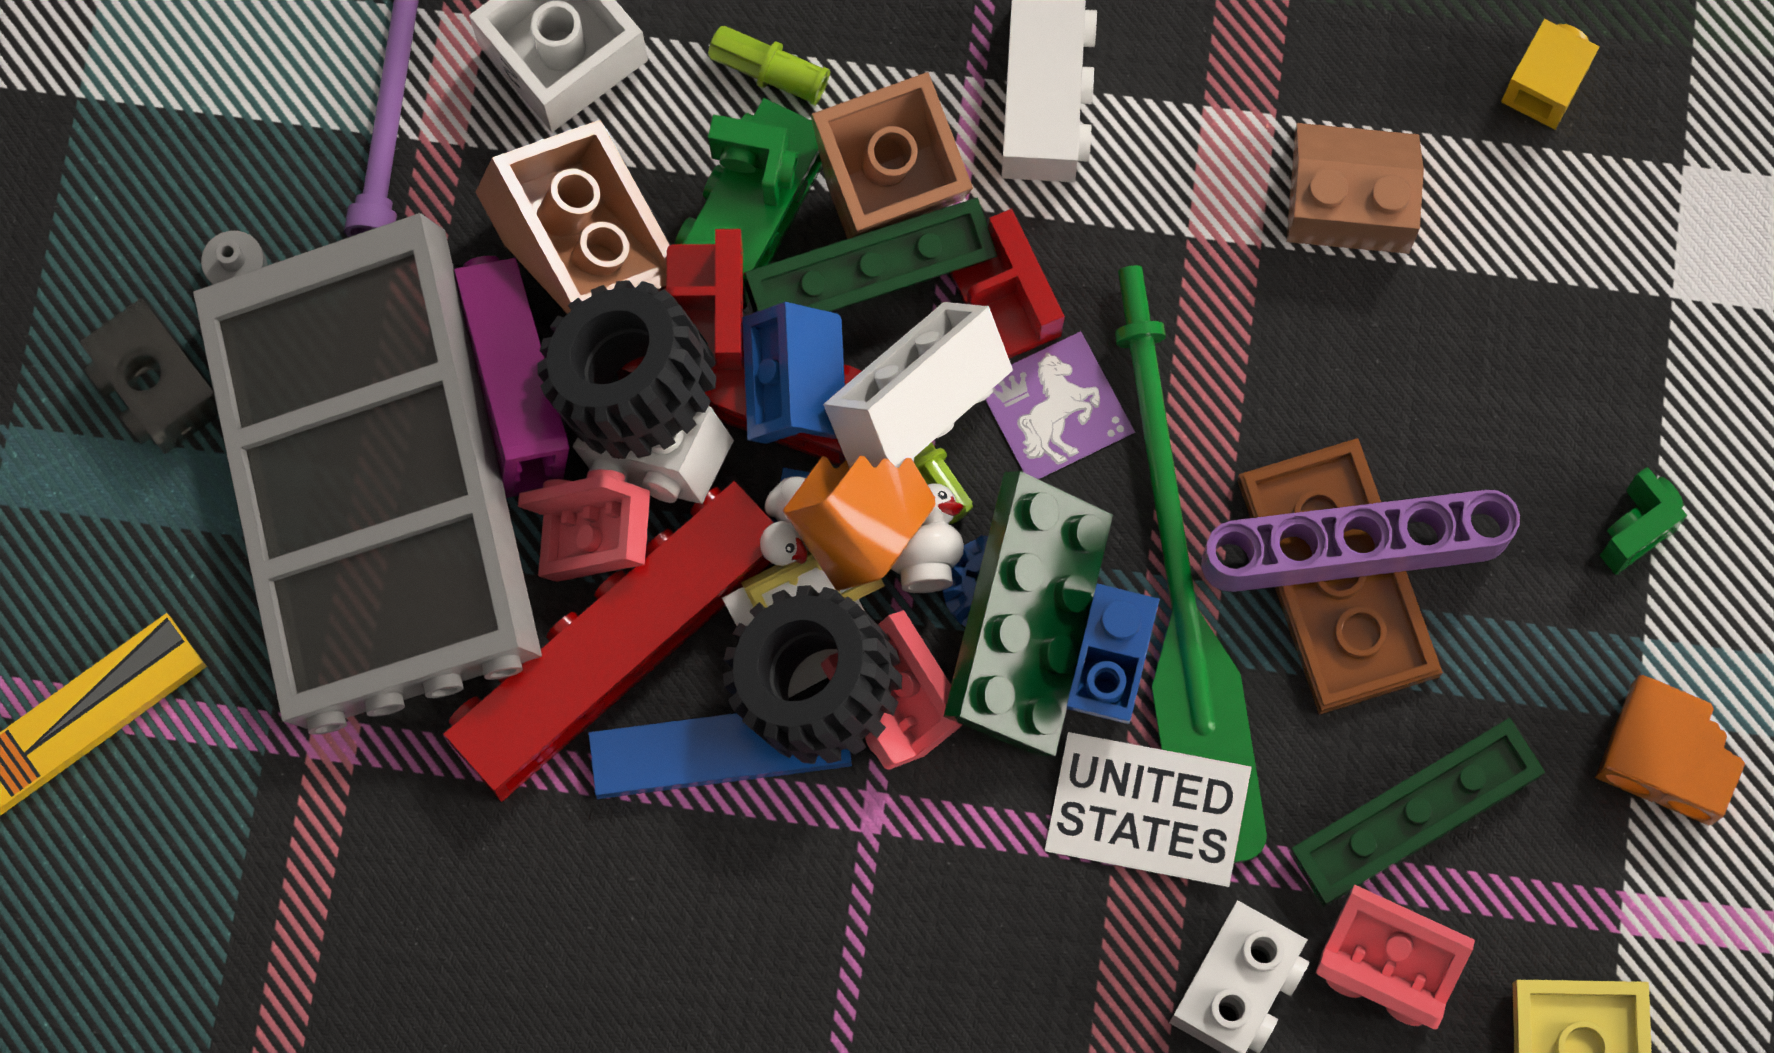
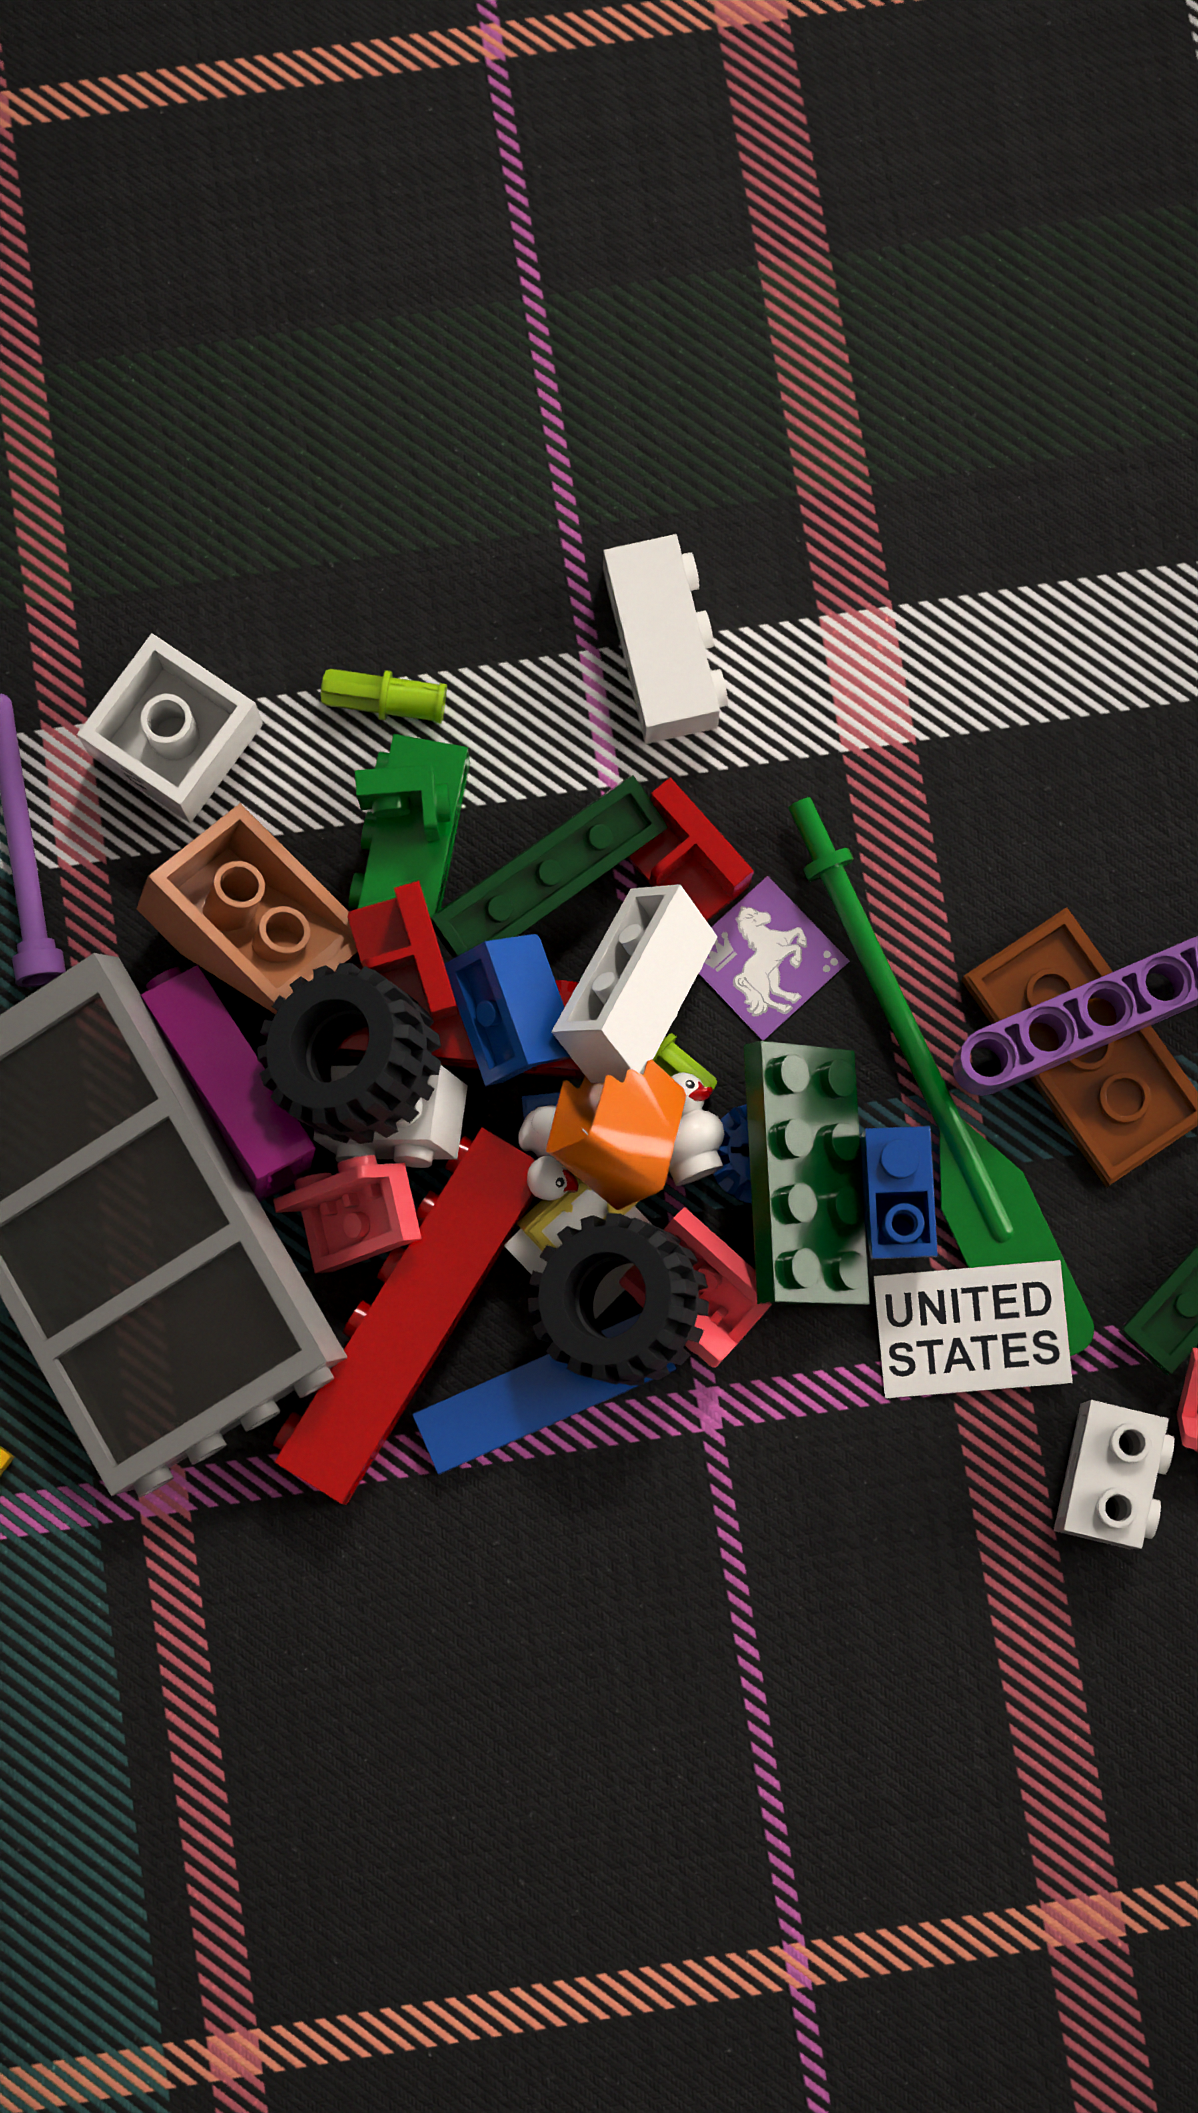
camera: 20 degrees left, 5 degrees up
nougat slope [811,72,973,239] -> none
nougat slope [1286,123,1424,254] -> none
yellow brick [1501,19,1600,130] -> none

